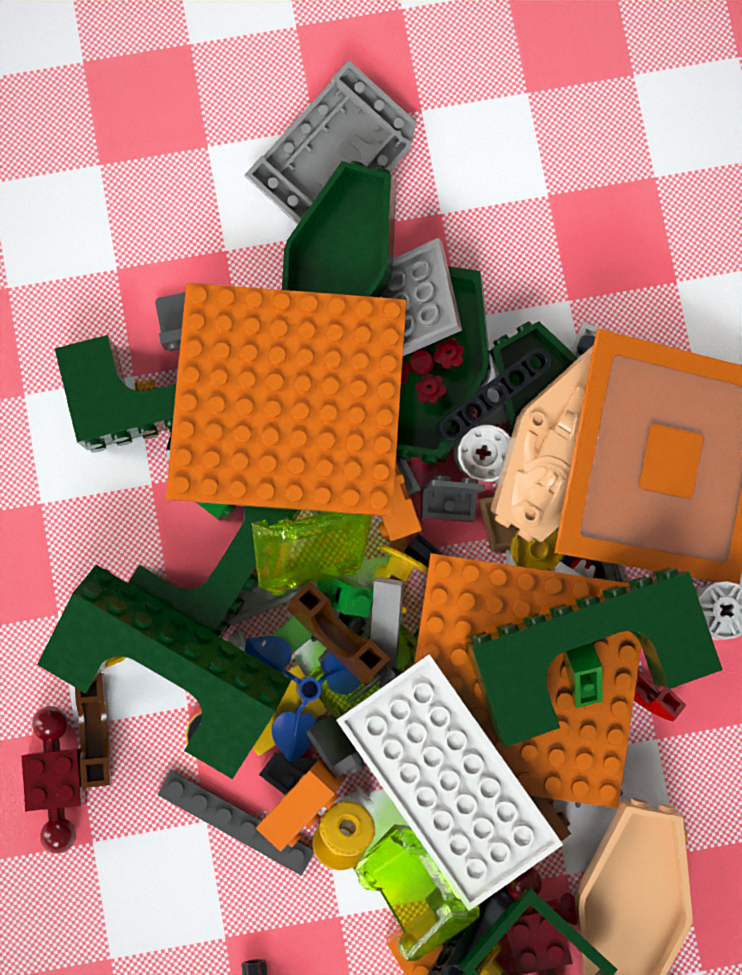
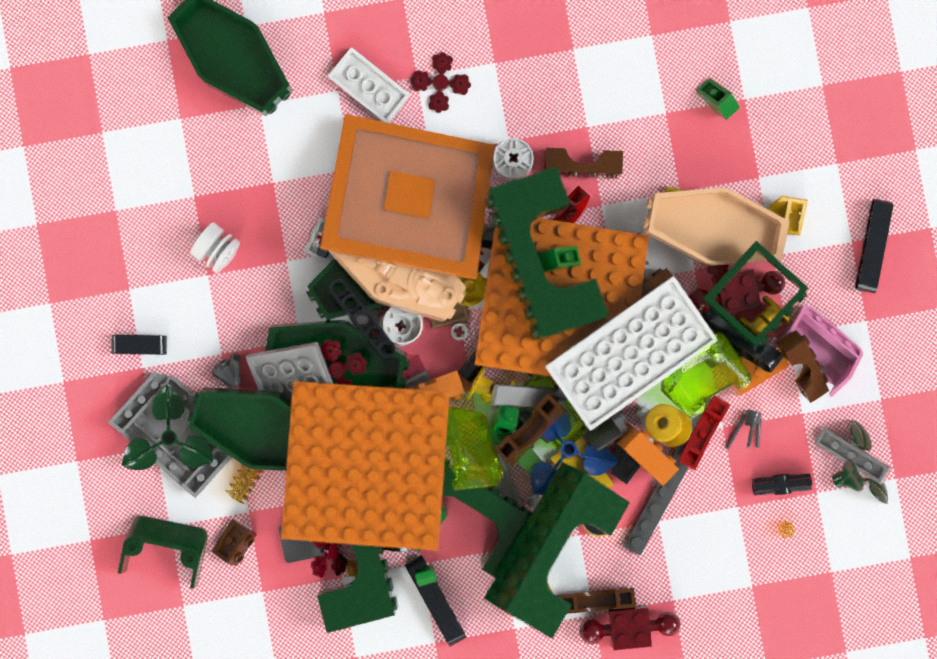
camera: 85 degrees left, 5 degrees up
dark grey bracket [420,476,485,522] -> none
none -> black beam [111,335,167,355]
none -> dark green windscreen [117,515,208,589]
none -> dark green plant [122,386,213,470]
none -> white wheel [190,222,241,274]
none -> dark grey rock [212,353,242,389]
none -> reddish brown bracket [212,519,257,566]
none -> clear yellow piece [225,464,264,504]
none -> dark red plant [311,541,347,578]
none -> black beam [404,555,467,647]
none -> green brick [415,565,437,587]
none -> white bush [451,323,468,341]
none -> reddish brown arch [545,148,623,179]
none -> red slope [678,395,730,471]
none -> dark grey plant [726,410,762,450]

